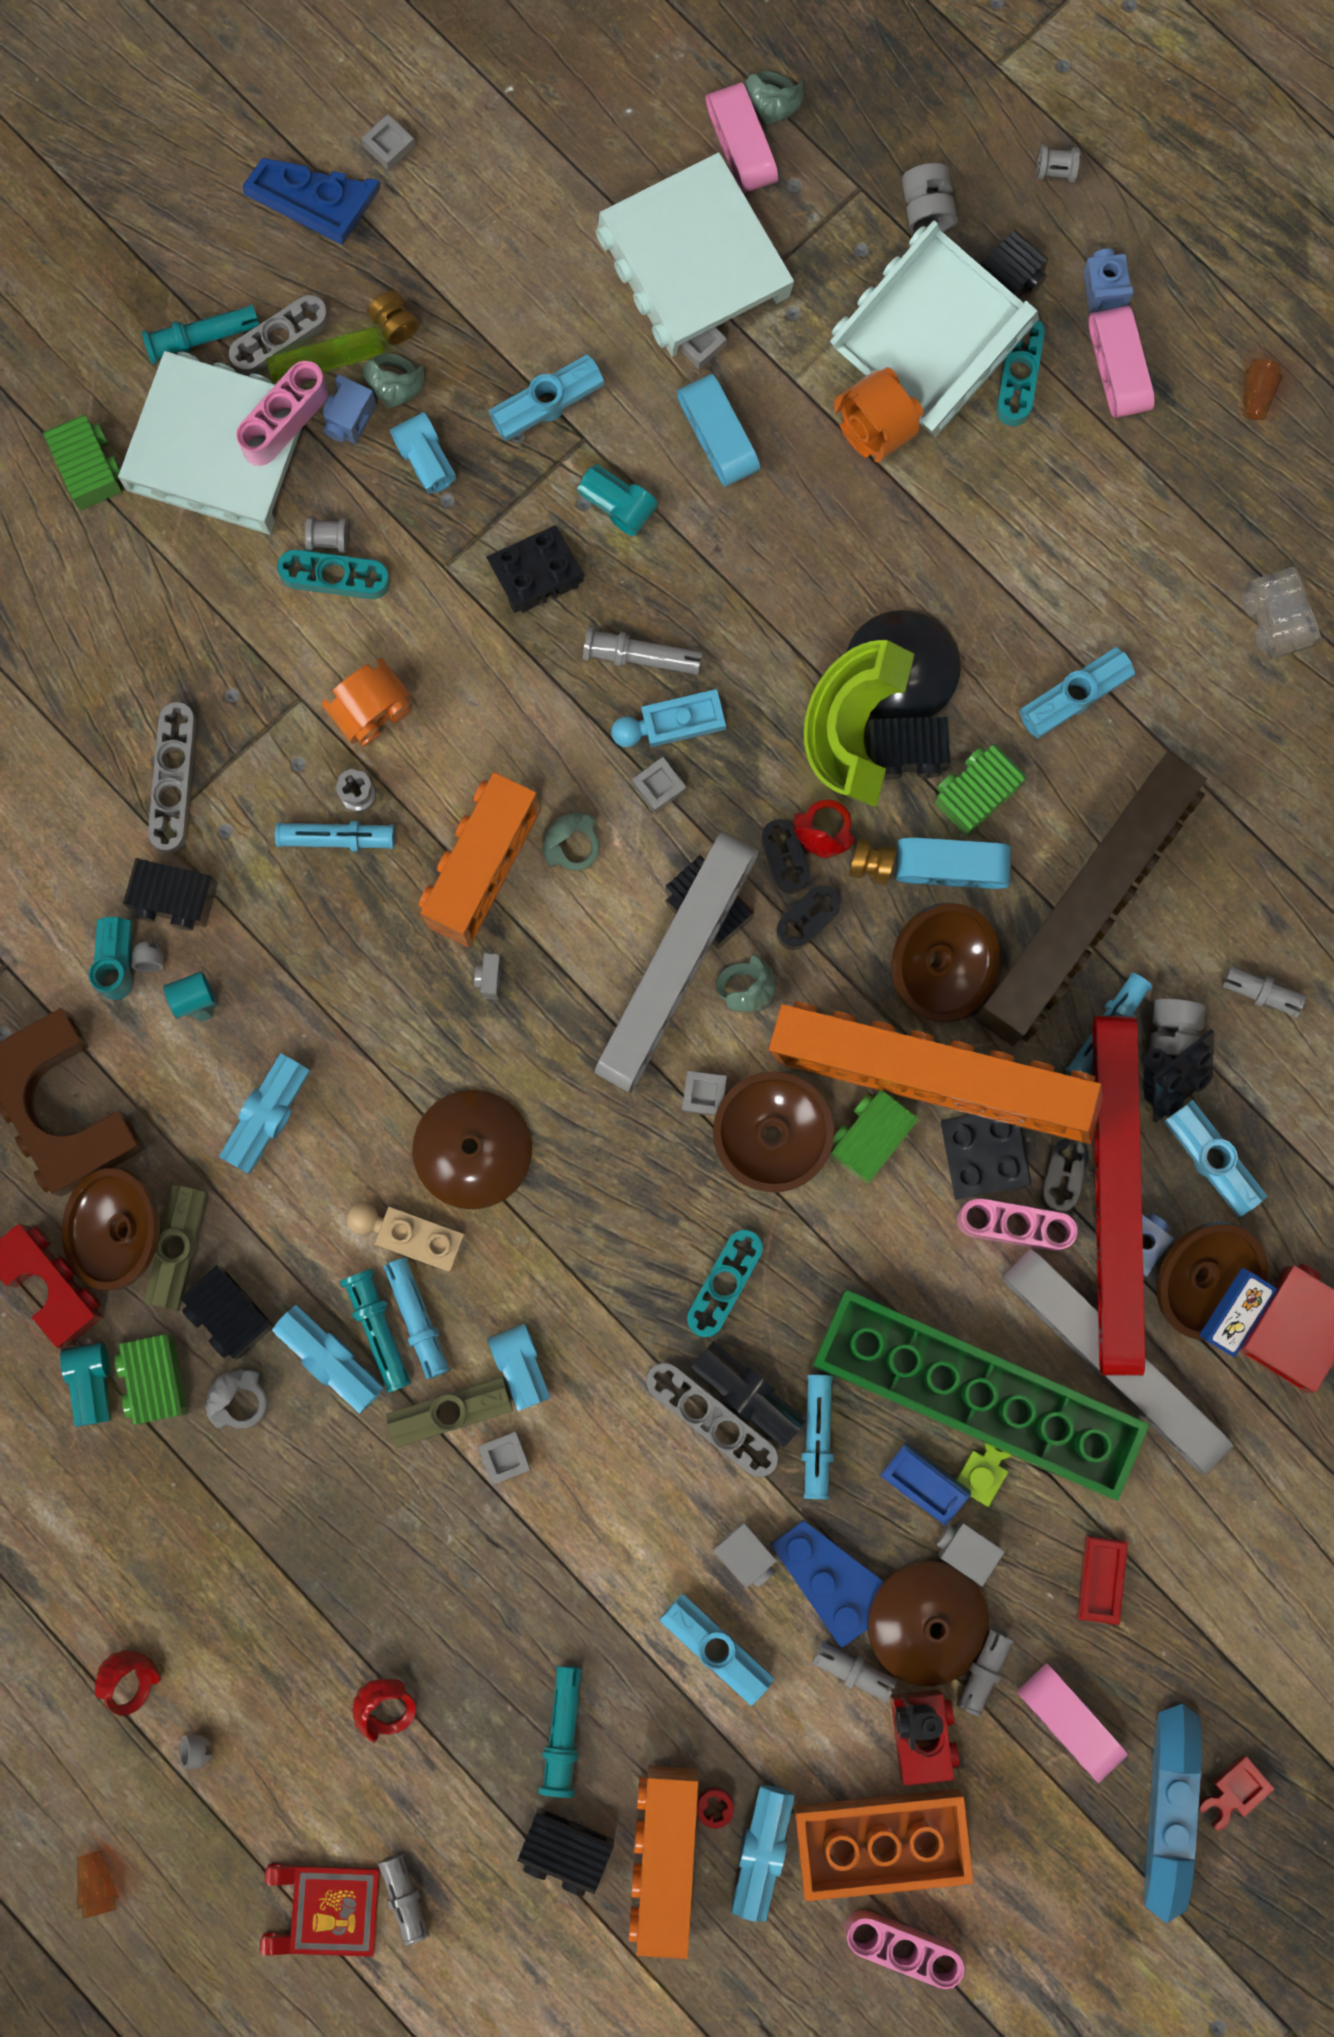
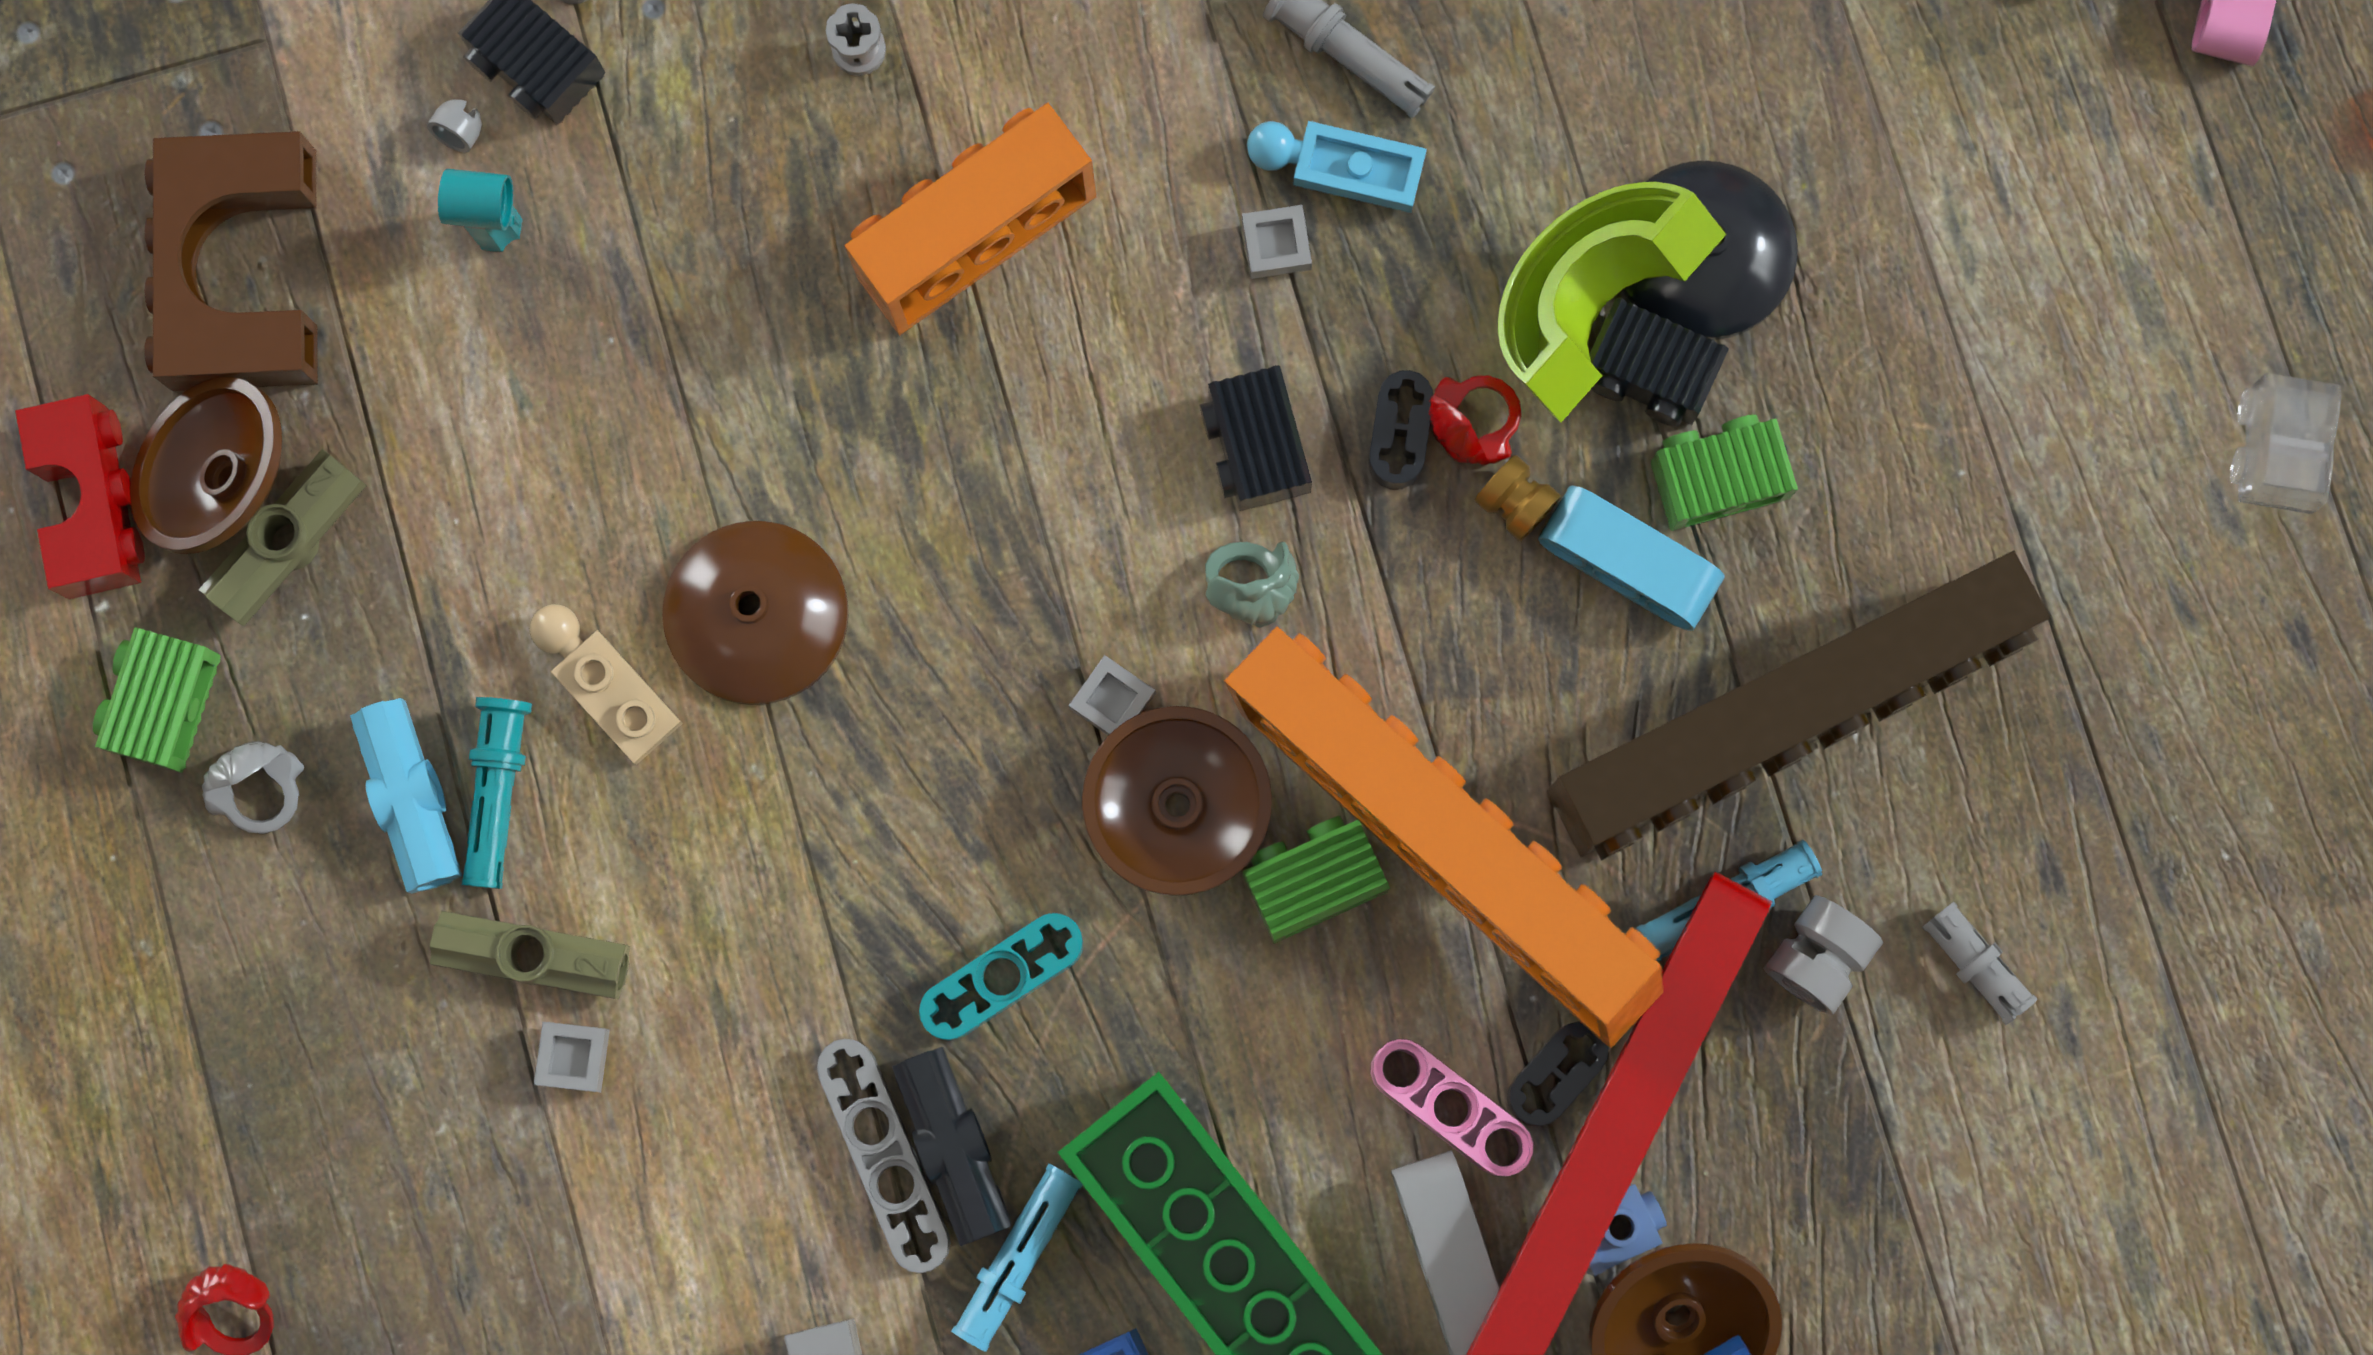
camera: 30 degrees right, 0 degrees up
teal piece [60,1342,112,1427] -> none
teal piece [88,917,134,1001] -> none
black brick [180,1265,275,1359] -> none
medium azure piece [219,1053,311,1175] -> none
medium azure pin [275,820,396,852] -> none
medium azure pin [383,1257,451,1380] -> none
light grey plate [474,953,502,1000] -> none
medium azure piece [487,1323,551,1411] -> none
sand green piece [542,811,600,871] -> none
light grey beam [594,831,759,1093] -> none
black beam [776,885,841,950] -> none
reddish brown dish [891,902,1000,1022] -> none
black hinge [940,1115,1032,1200] -> none
medium azure piece [1019,647,1136,739] -> none
black hinge [1143,1029,1214,1123] -> none
medium azure piece [1163,1100,1268,1218] -> none

